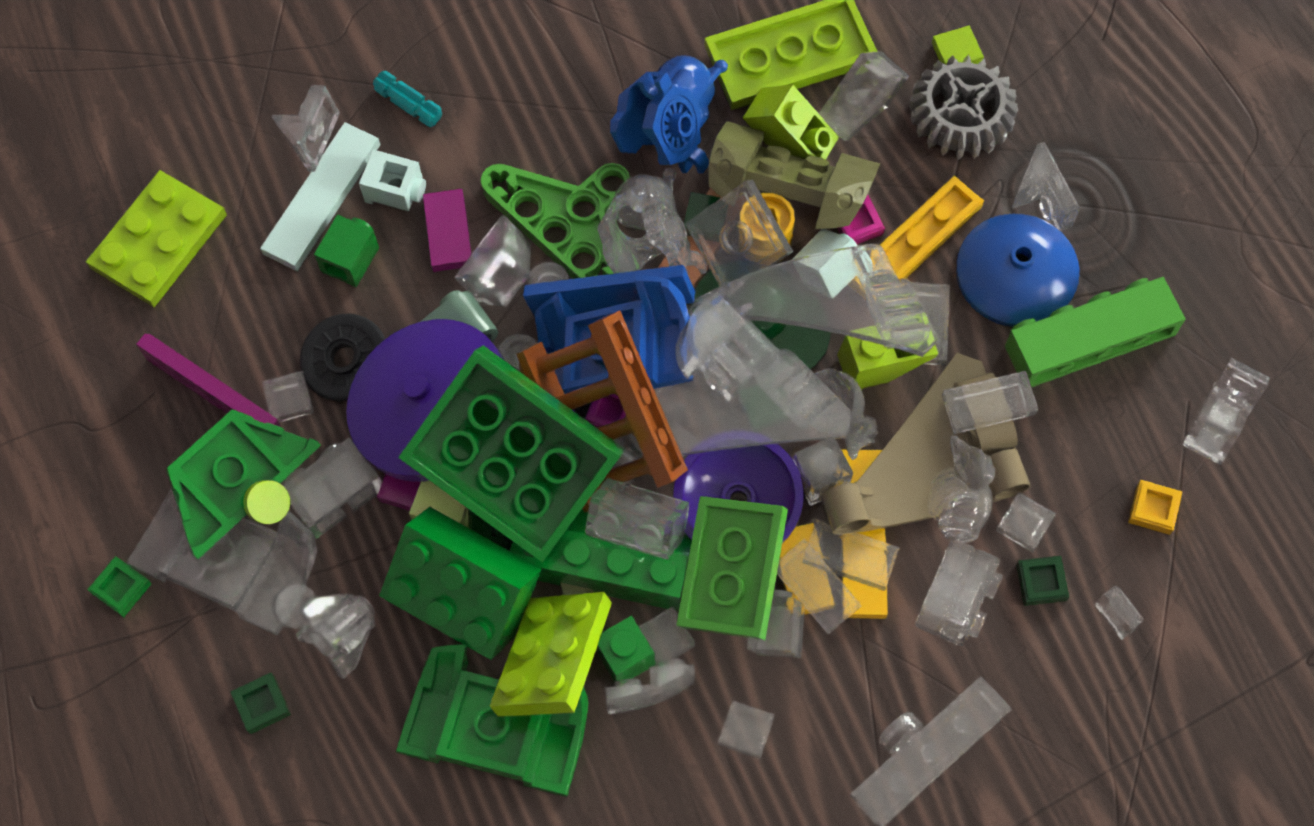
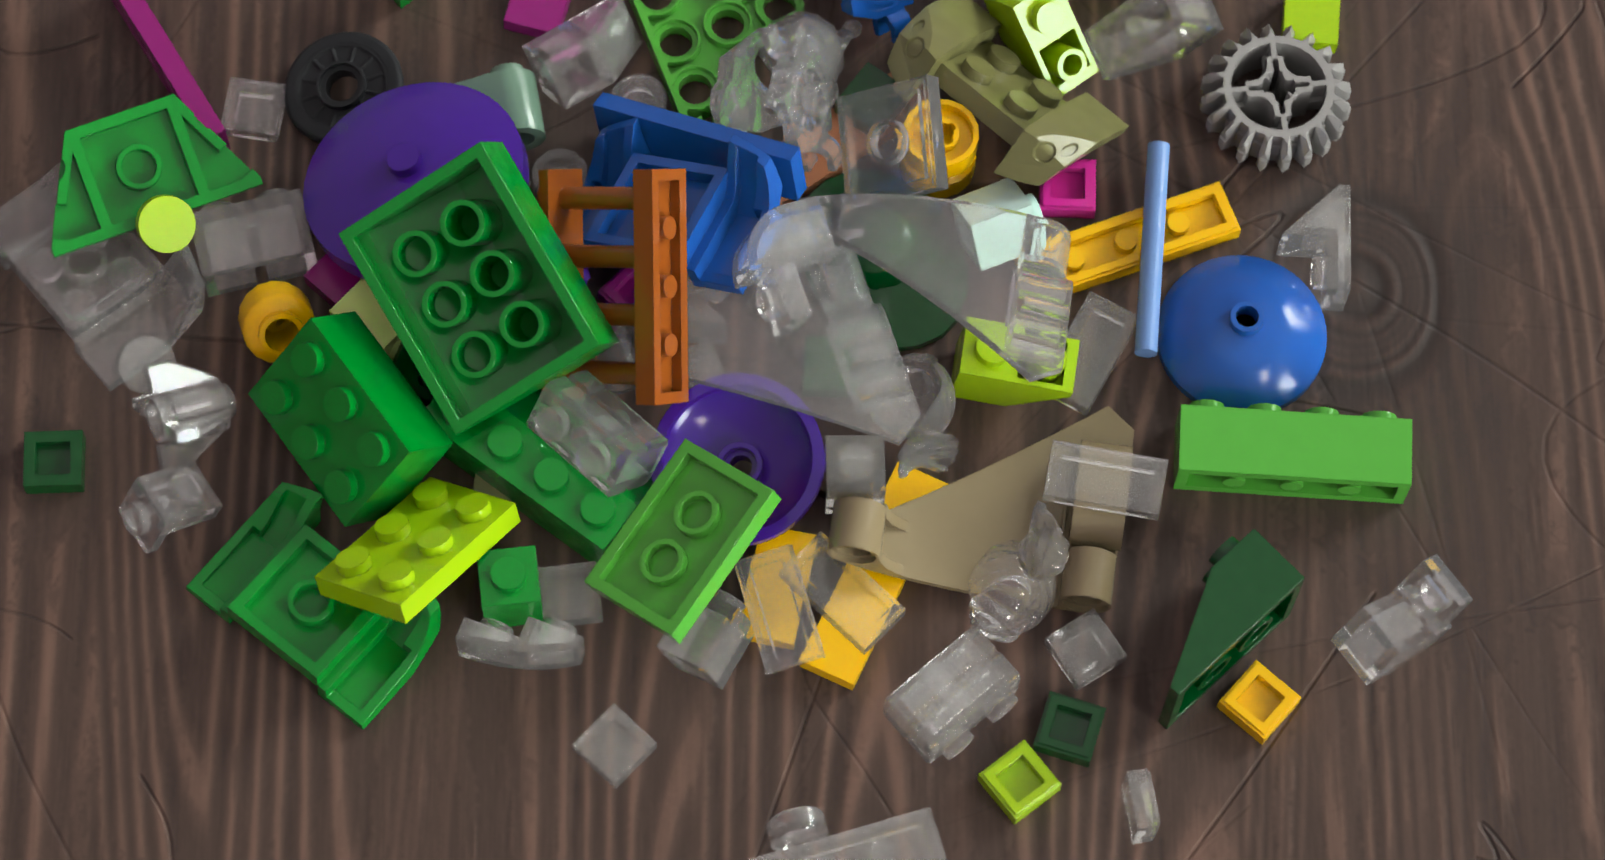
camera: 20 degrees right, 0 degrees up
none -> clear bracket [119,459,223,554]
none -> yellow head [238,280,315,363]
none -> lime tile [977,739,1062,825]
none -> medium blue bar [1134,141,1170,358]
none -> dark green slope [1159,529,1305,729]

